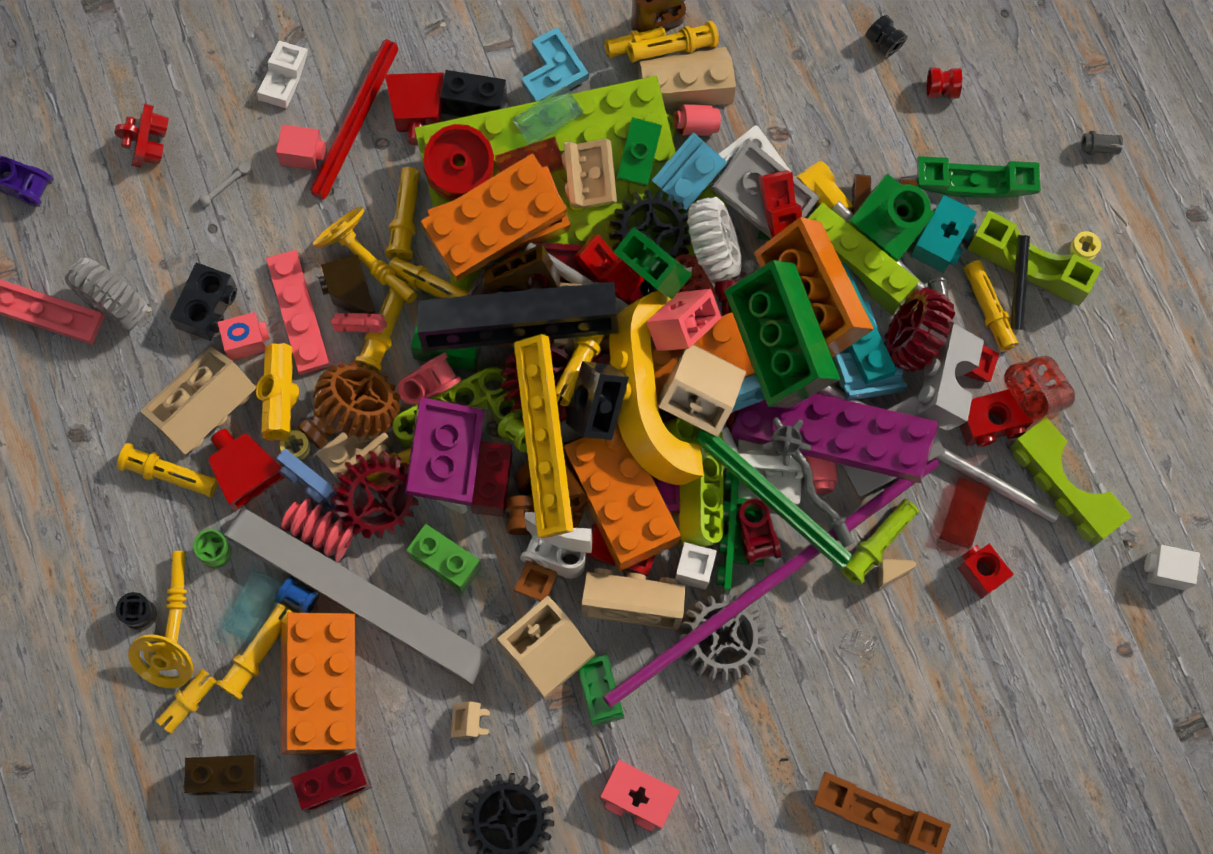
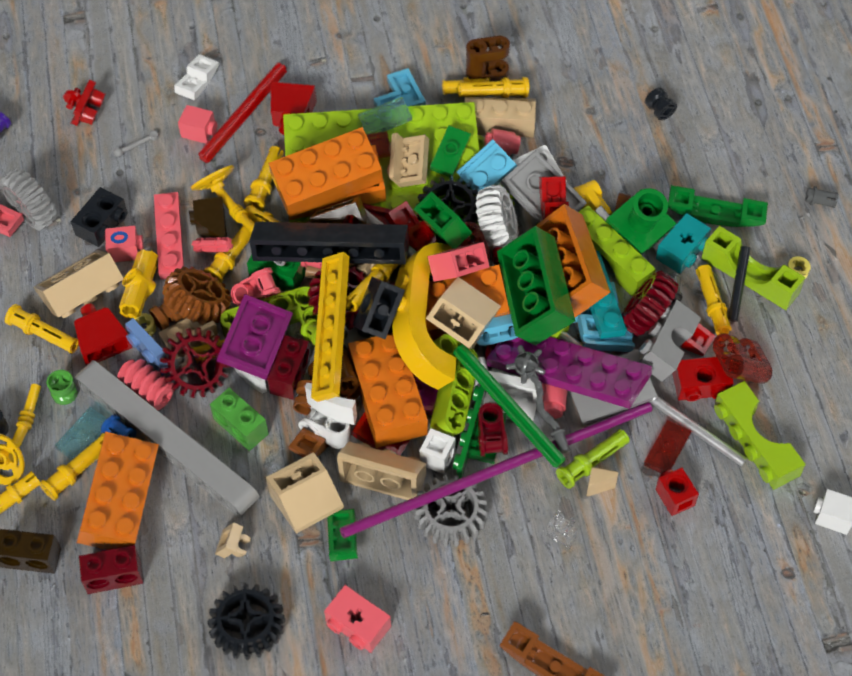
camera: 15 degrees right, 15 degrees down
red wheel [423,124,494,201] -> none
black brick [440,70,507,117] -> none
red wheel [926,67,963,99] -> none

